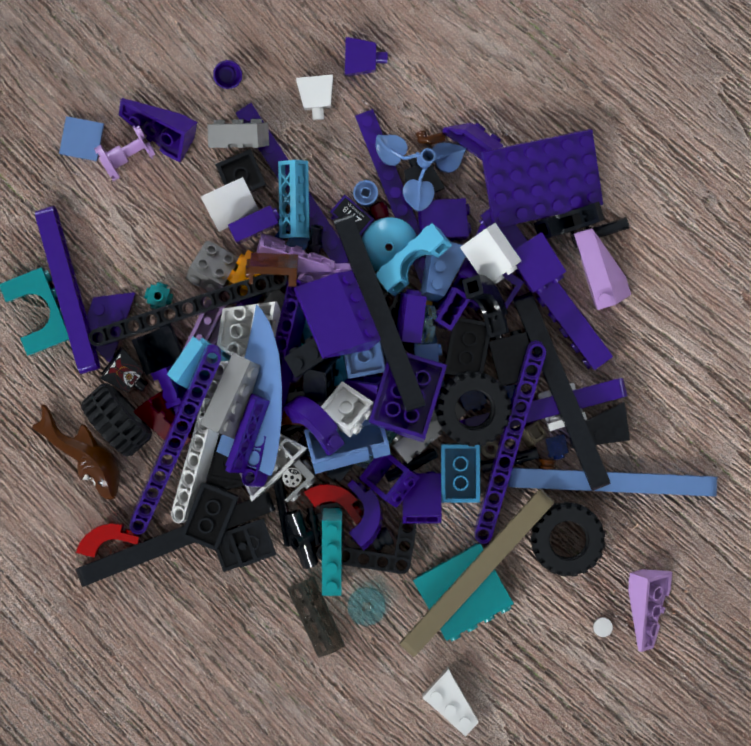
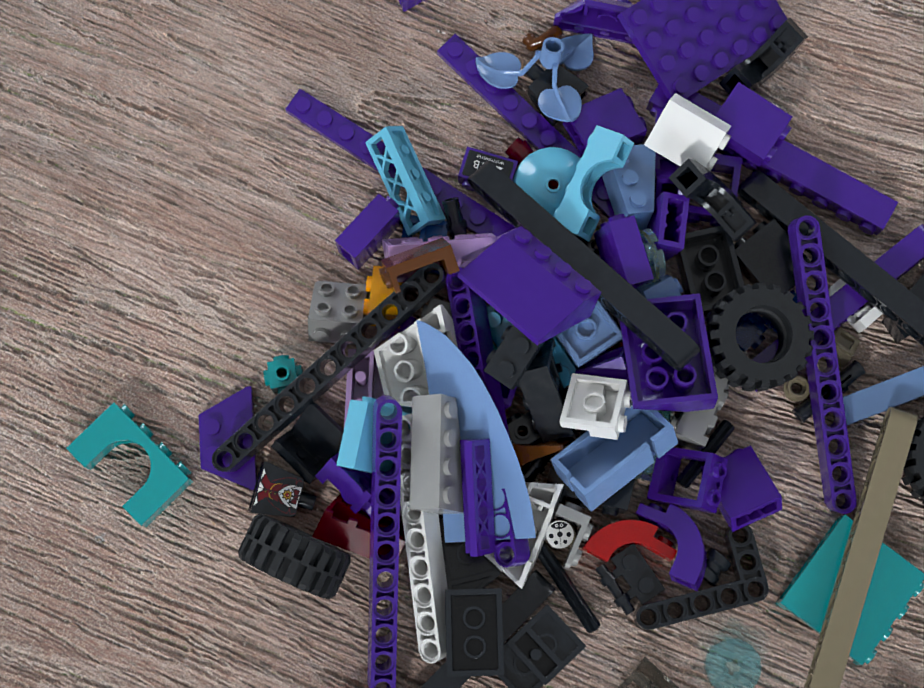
camera: 25 degrees left, 10 degrees down
reddish brown piece [32,404,120,499] -> none
dark purple beam [35,206,100,374] -> none
medium blue tile [59,116,104,161] -> none
lavender piece [94,125,155,181] -> none
dark purple wedge [119,98,197,162] -> none
white sticker [201,177,259,232] -> none
light grey wedge [207,119,269,148] -> none
dark purple hair [213,60,242,89] -> none
black brick [215,149,267,193] -> none
dark purple arch [282,396,345,455] -> none
black piece [284,509,319,569] -> none
white torso [296,74,333,120] -> none
teal arch [322,508,342,596] -> none
medium blue wheel [353,180,378,207] -> none
dark azure brick [441,444,480,503] -> none
reddish brown bush [539,459,556,470] -> none
clear blue brick [544,434,569,460] -> none
black pin [570,217,630,248] -> none
lavender wedge [574,228,631,310] -> none

